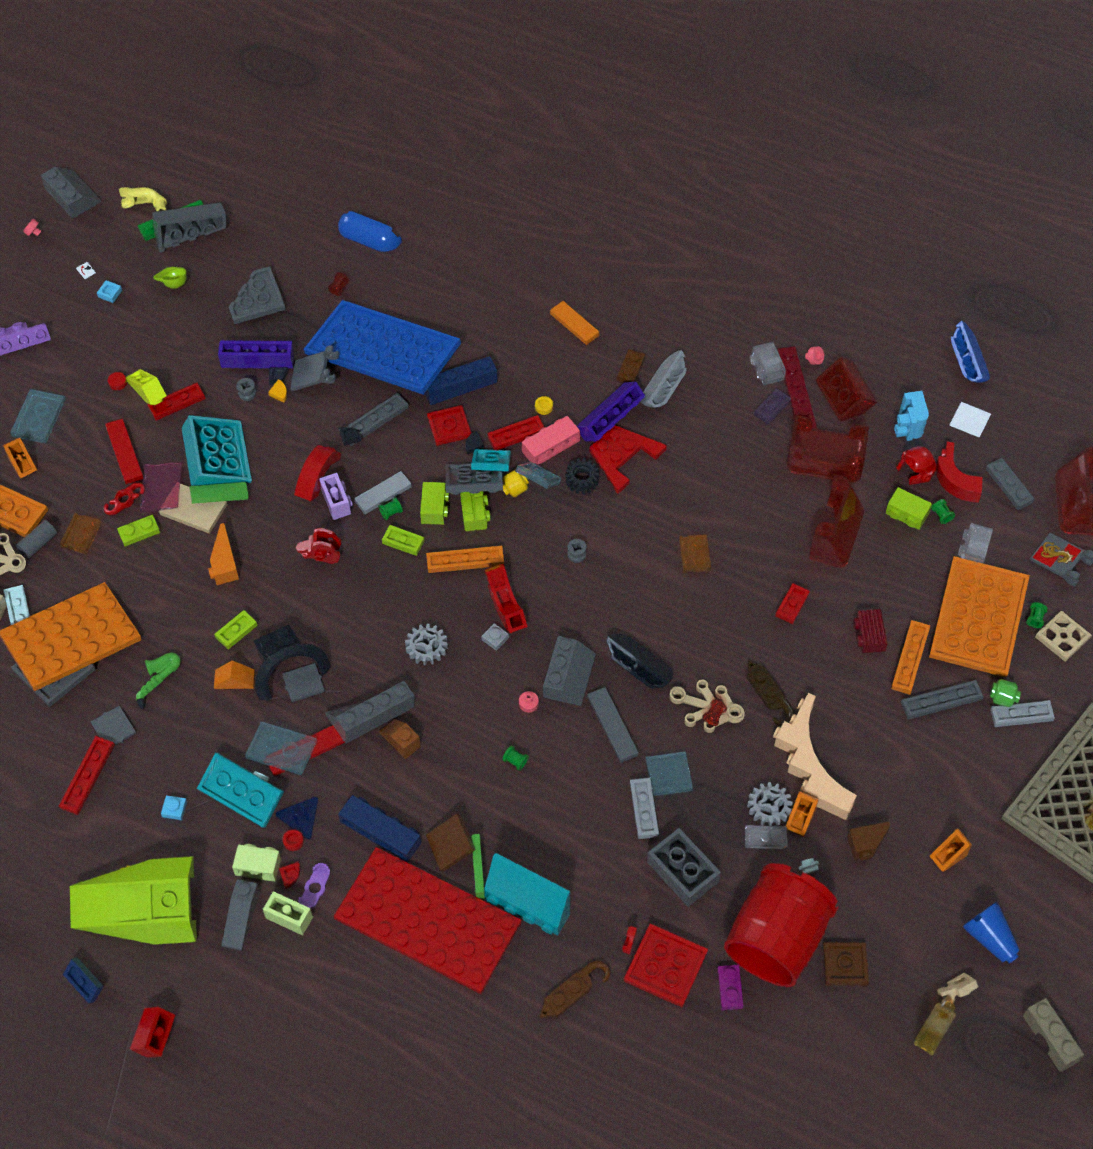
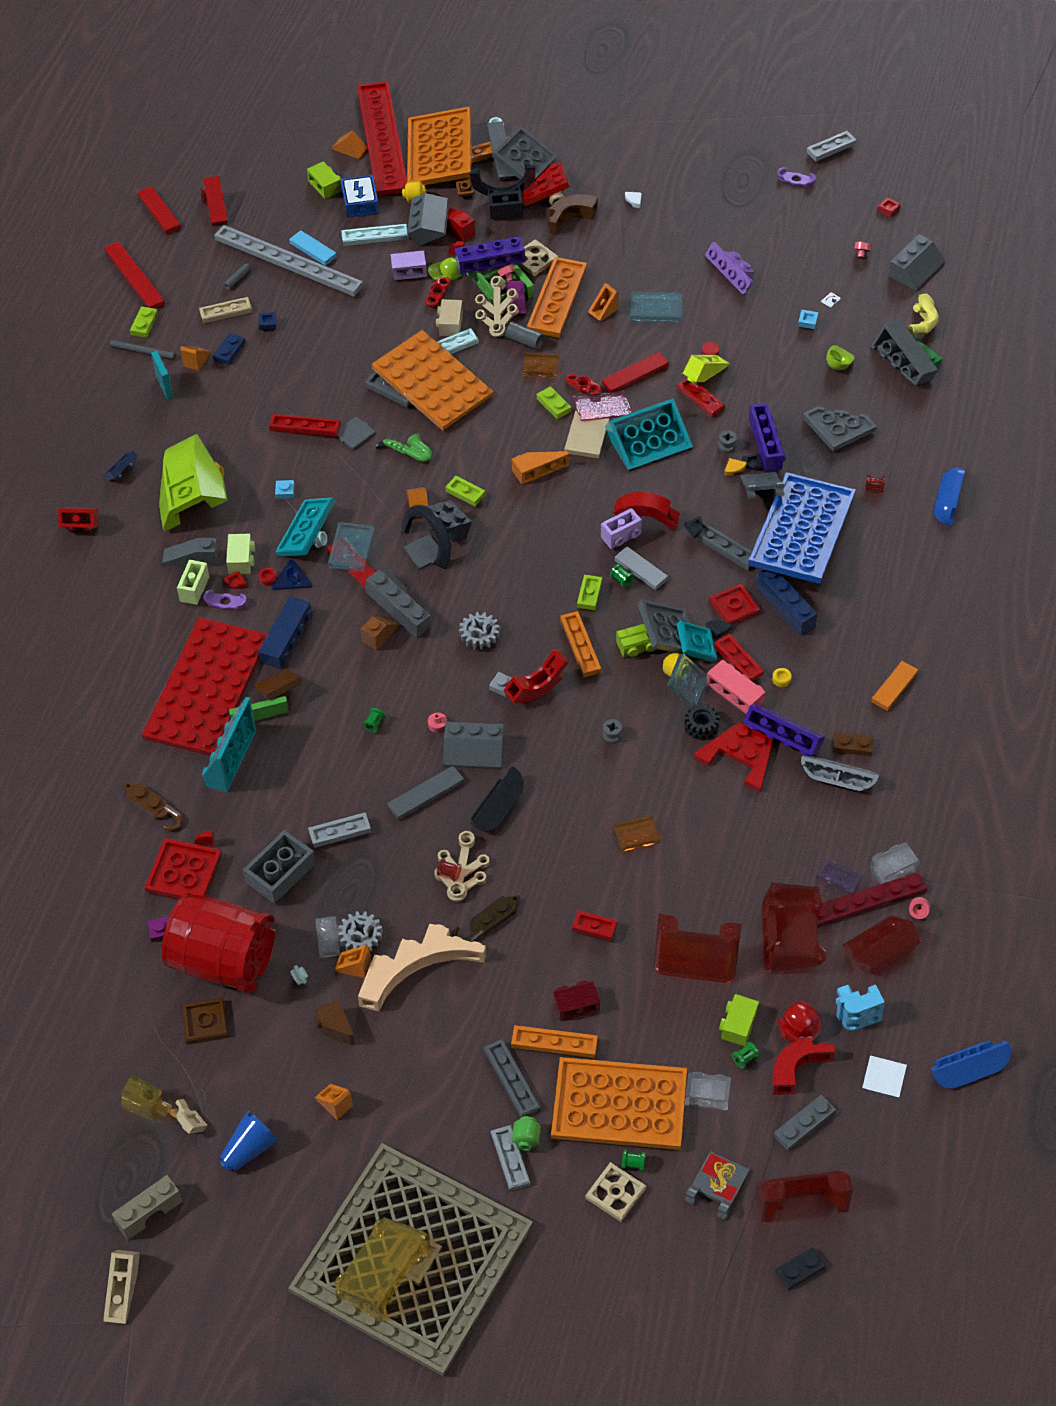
camera: 80 degrees right, 5 degrees down
bright green tile [189,482,248,504] -> none
red hinge [295,528,342,564] -> none
lime brick [420,482,450,524] -> none
clear light blue tile [646,751,693,796] -> none

